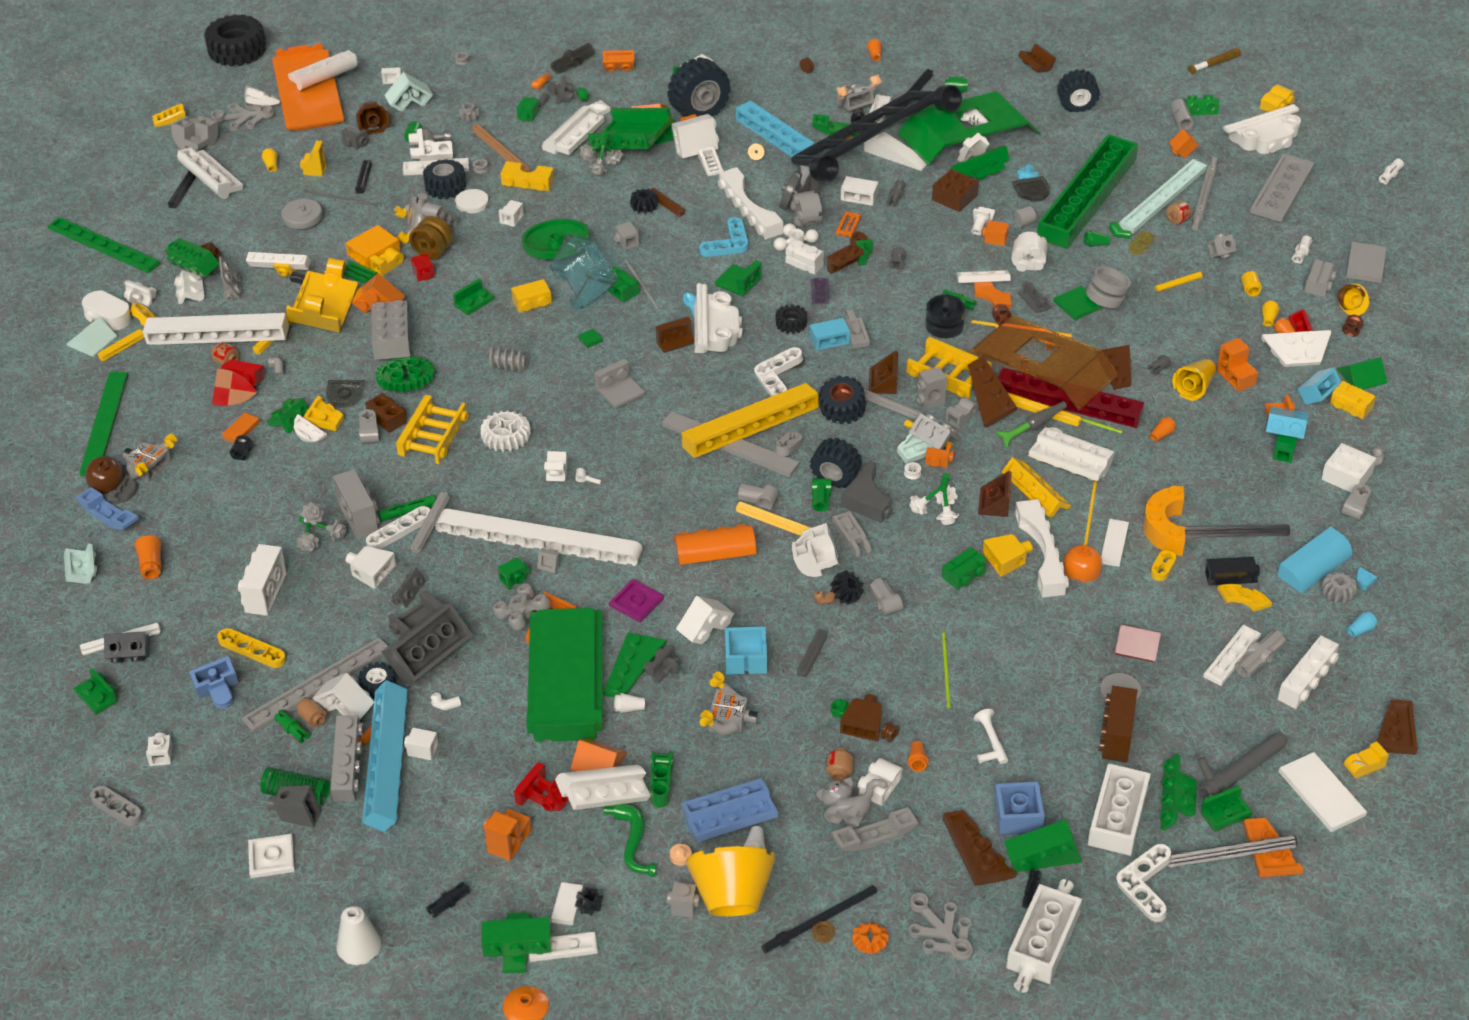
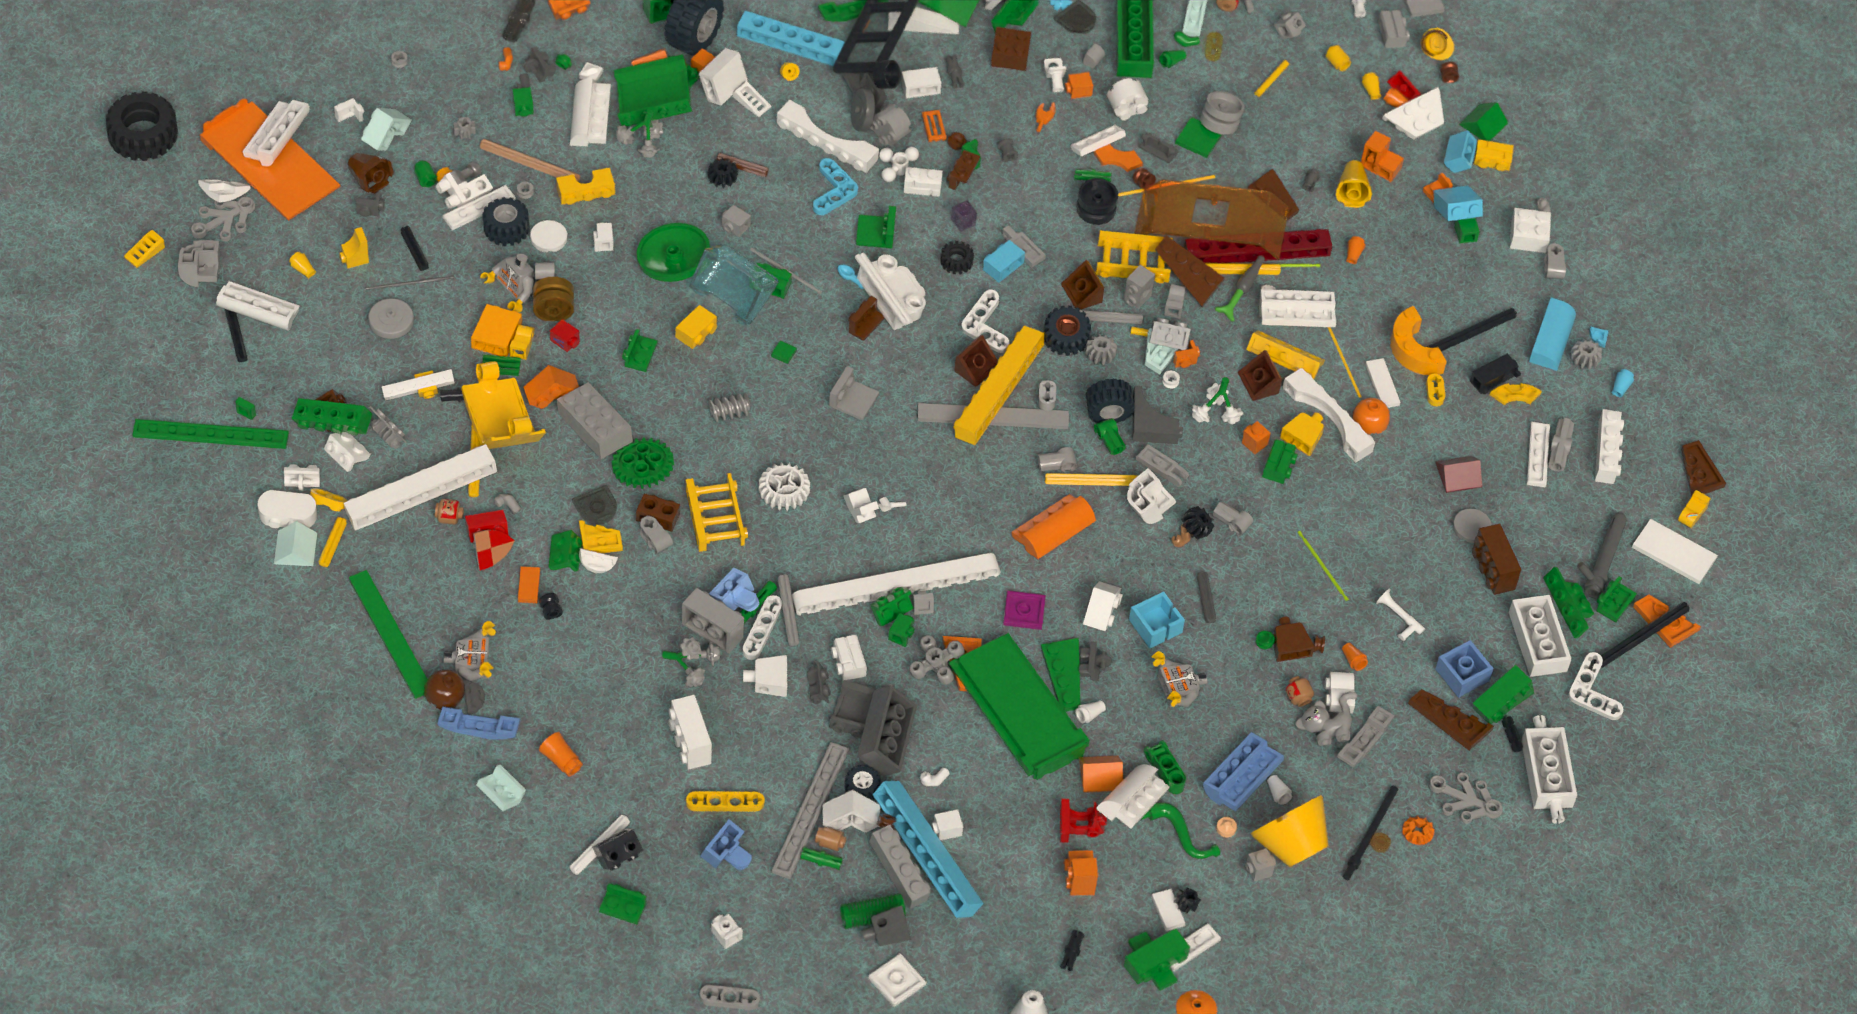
camera: 35 degrees left, 10 degrees up
none -> green tile [235,397,256,420]
none -> light blue brick [709,568,759,612]
none -> white brick [831,635,867,681]
none -> green bracket [870,587,914,627]
none -> reddish brown bush [877,813,897,829]
none -> copper slope [954,335,998,387]
none -> orange hand [1035,102,1056,132]
none -> light grey gear [1085,334,1117,365]
none -> orange brick [1242,421,1271,454]

